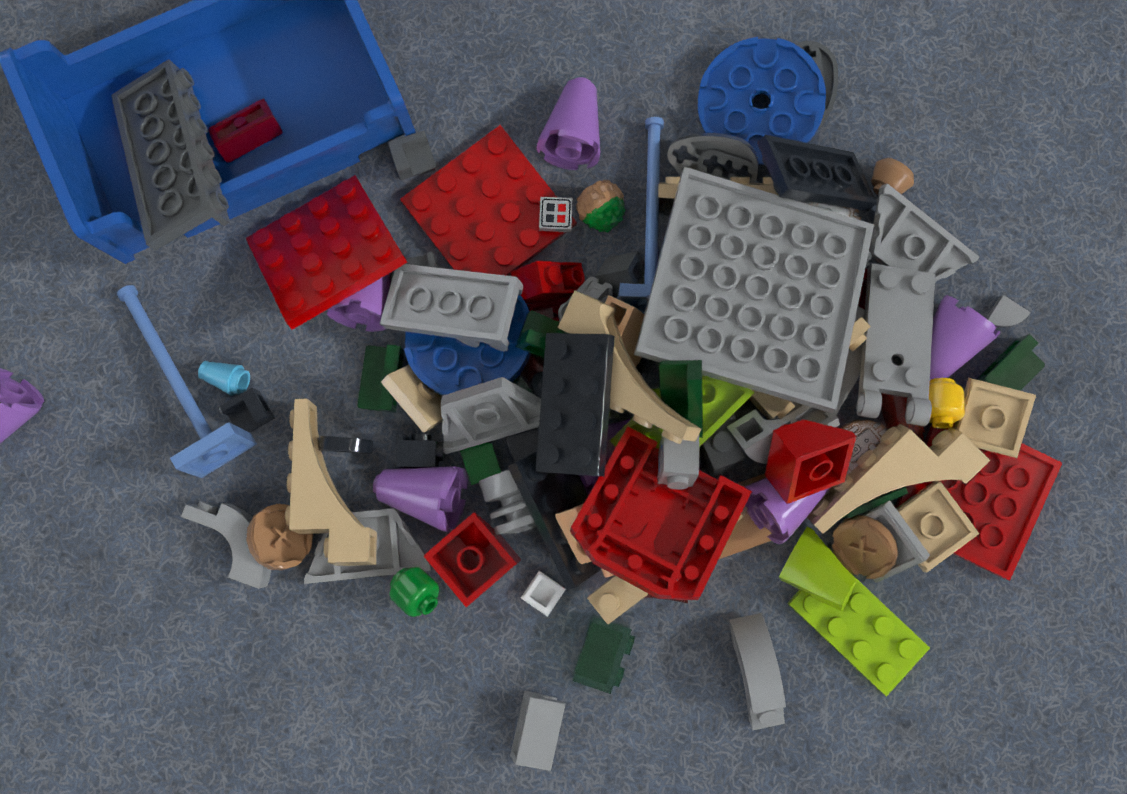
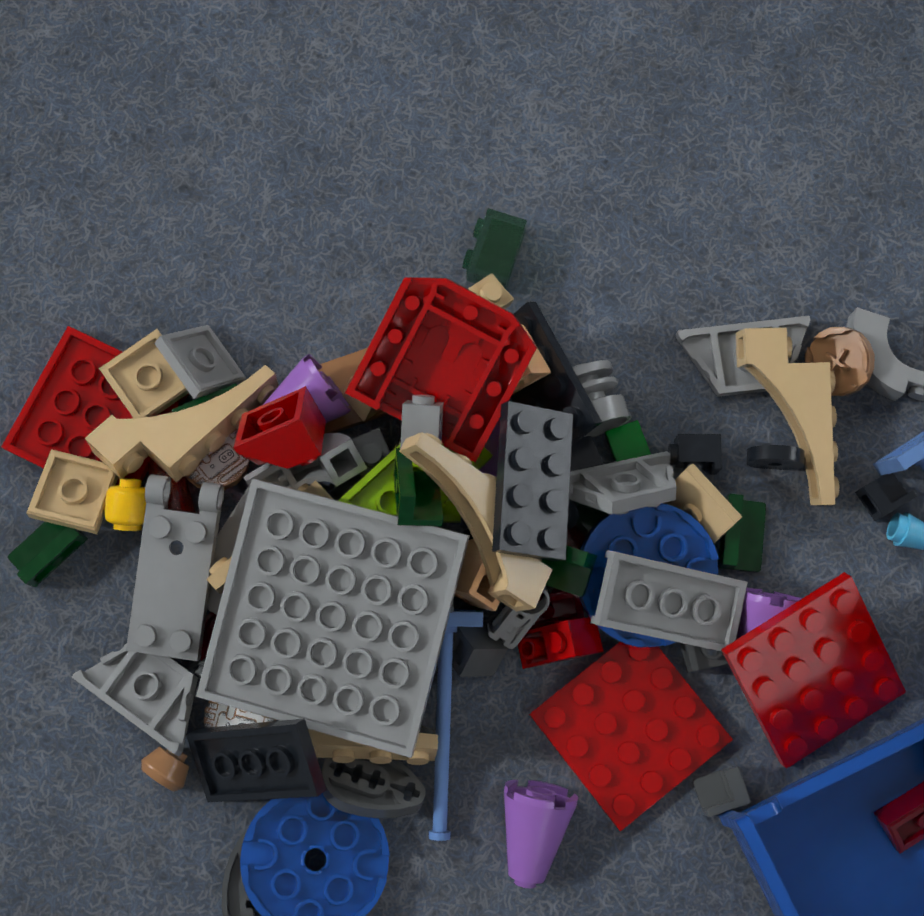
camera: 175 degrees left, 5 degrees down
medium lavender cone [373,466,468,532] -> none
green head [389,567,440,617] -> none
red slope [424,512,522,607] -> none
light grey hinge [510,690,565,771] -> none
white tile [521,570,566,617] -> none
light grey tile [539,197,573,232] -> none
piece [576,180,626,233] -> none
light grey arch [730,613,786,730] -> none
lime slope [779,527,856,612] -> none
lime plate [787,572,930,697] -> none
medium nougat tile [832,515,898,579] -> none
medium lavender cone [930,295,1001,380] -> none
light grey tile [986,295,1031,328] -> none

